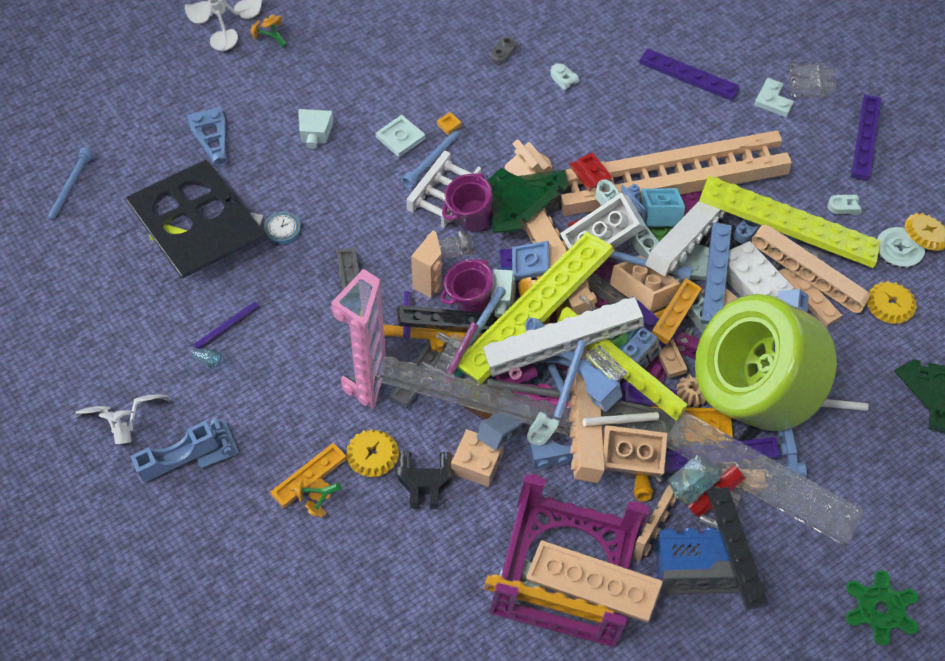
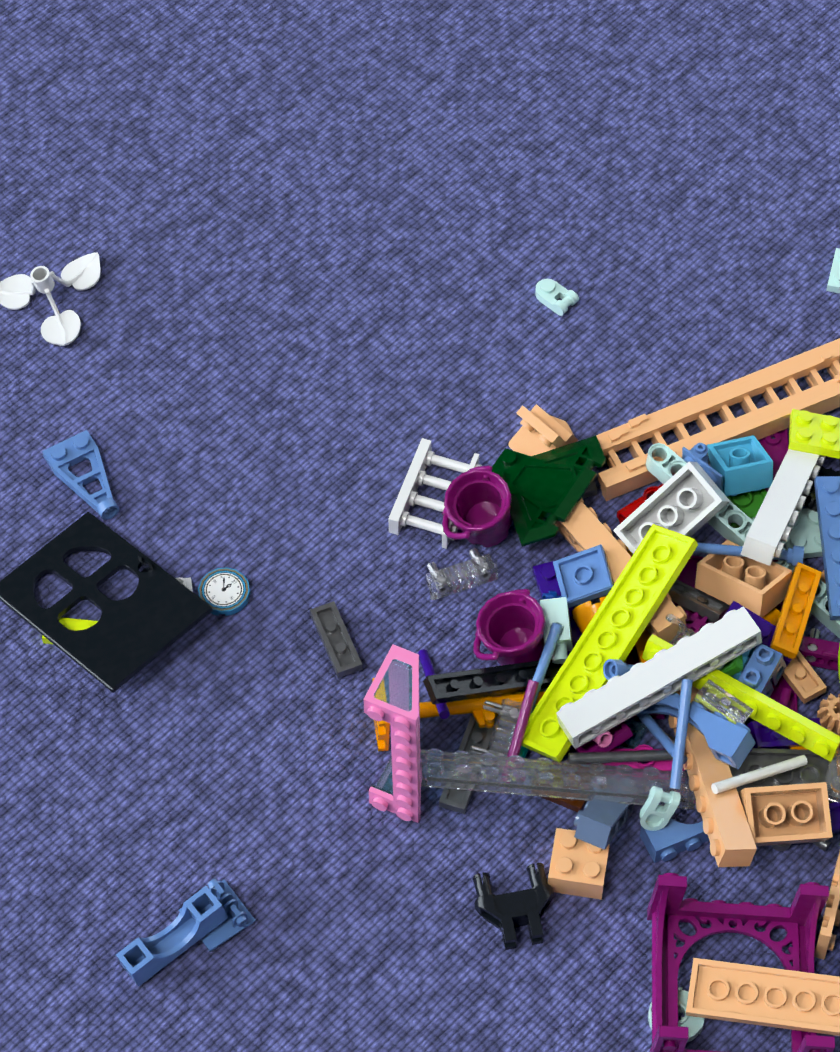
camera: 10 degrees left, 0 degrees up
white plant [75,394,170,444] -> none
clear light blue cone [190,348,221,368] -> none
dark purple bar [193,301,259,351] -> none
plant [251,15,287,48] -> none
light orange plate [270,443,347,509] -> none
light orange plant [294,478,342,517] -> none
light aqua torso [299,109,333,149] -> none
yellow gear [346,428,399,477] -> none
light aqua plate [376,115,425,157] -> none
medium blue piece [401,131,459,189] -> none
light nougat slope [411,230,443,298] -> none
light orange plate [437,112,462,135] -> none
light orange plate [483,575,614,623] -> none
flat silver plate [490,37,516,65] -> none
red plate [570,152,612,191] -> none
light orange cone [633,474,653,502] -> none
dark purple plate [639,48,740,101] -> none

